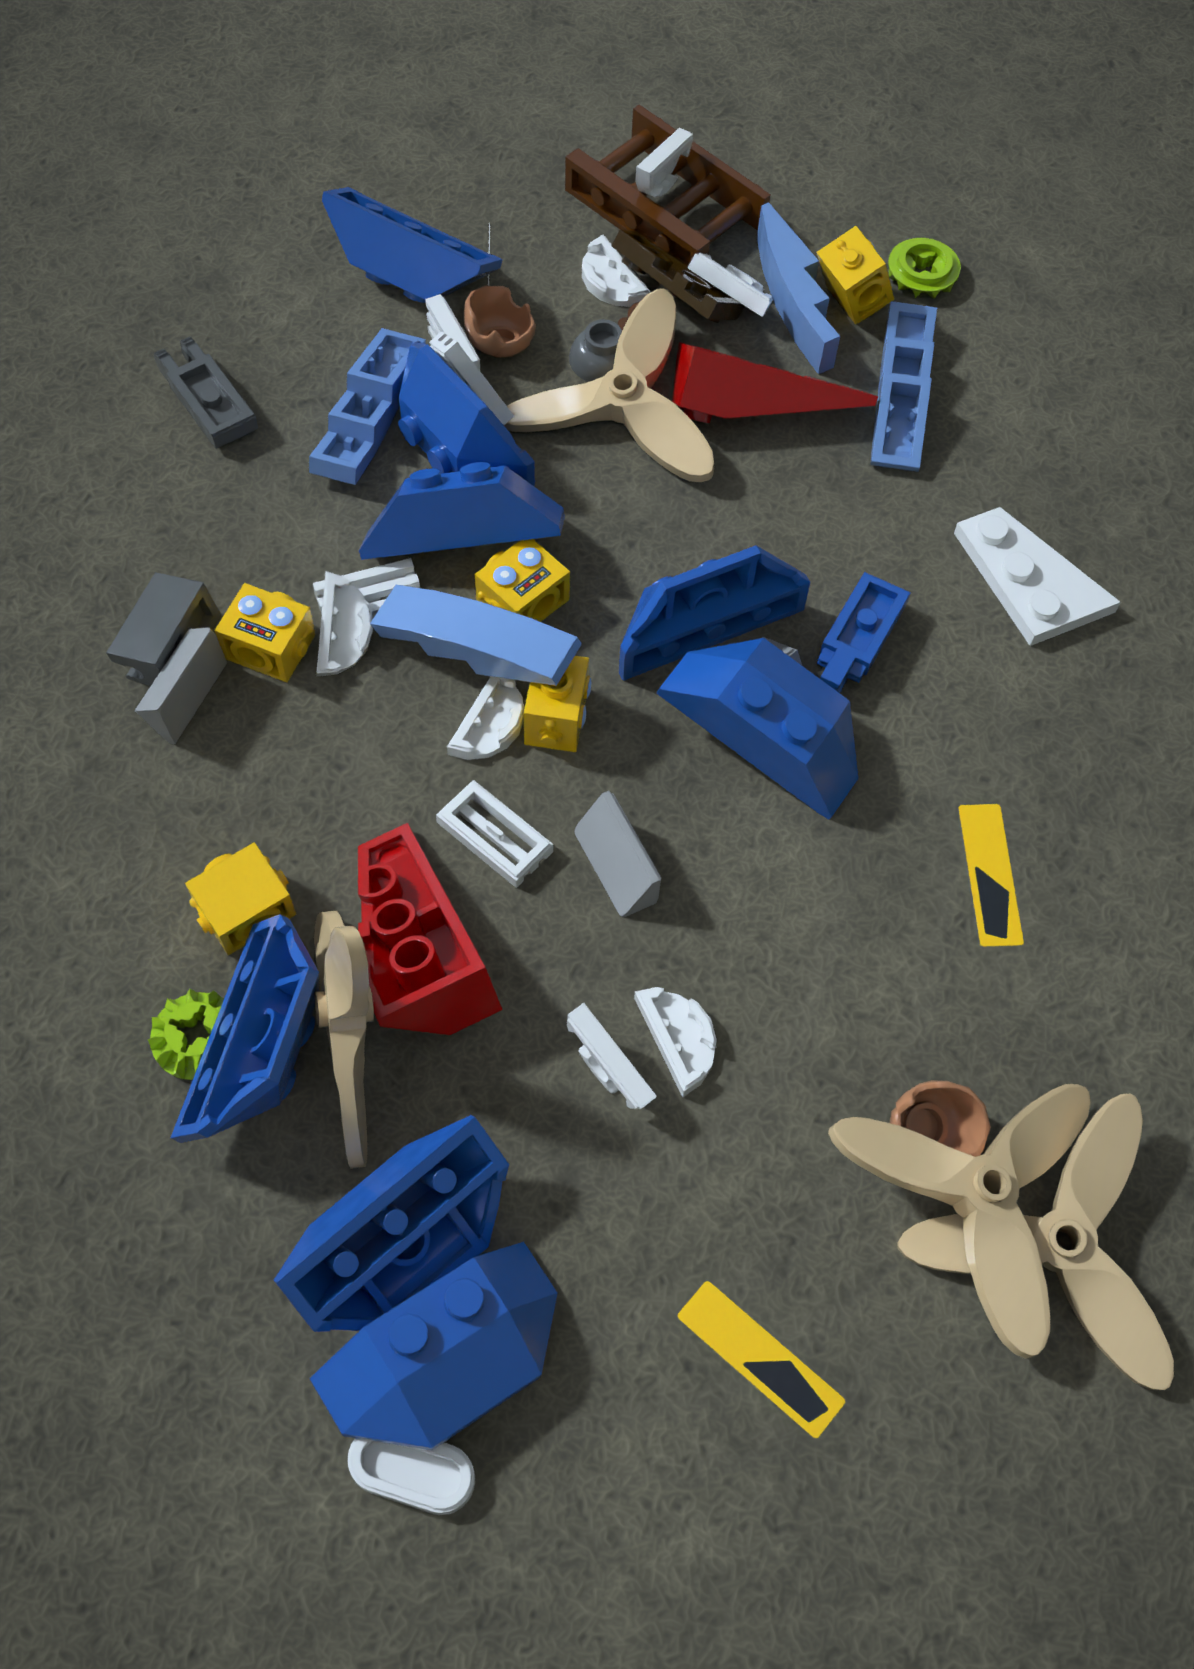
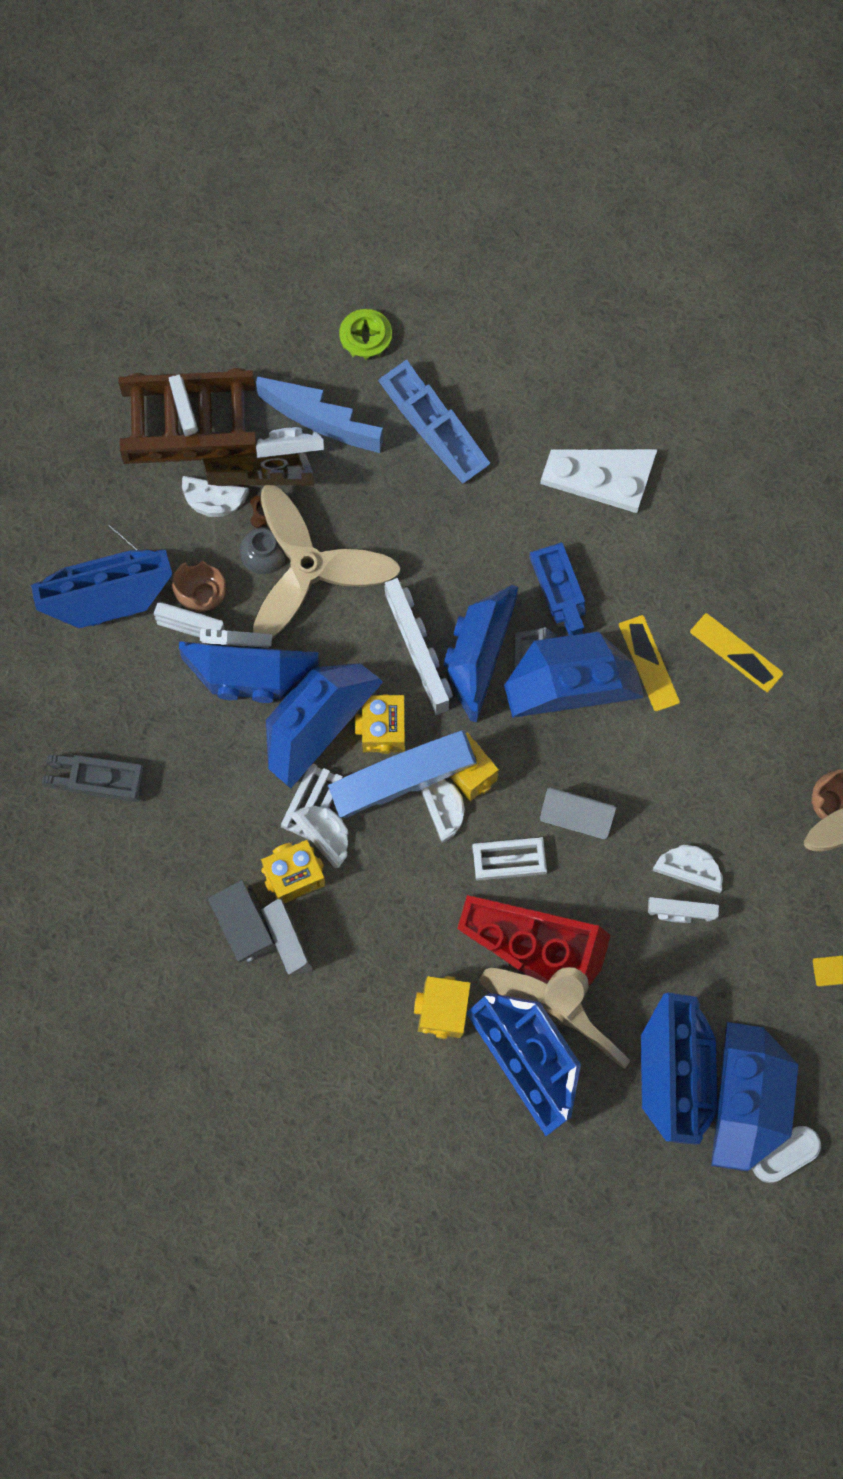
camera: 45 degrees left, 10 degrees up
lime gear [148,988,224,1080] -> none
medium blue slope [309,328,426,485] -> none
red wedge [672,342,878,423] -> none
yellow head [816,226,894,324] -> none
none -> white plate [385,578,453,715]
none -> yellow sticker [619,615,680,711]

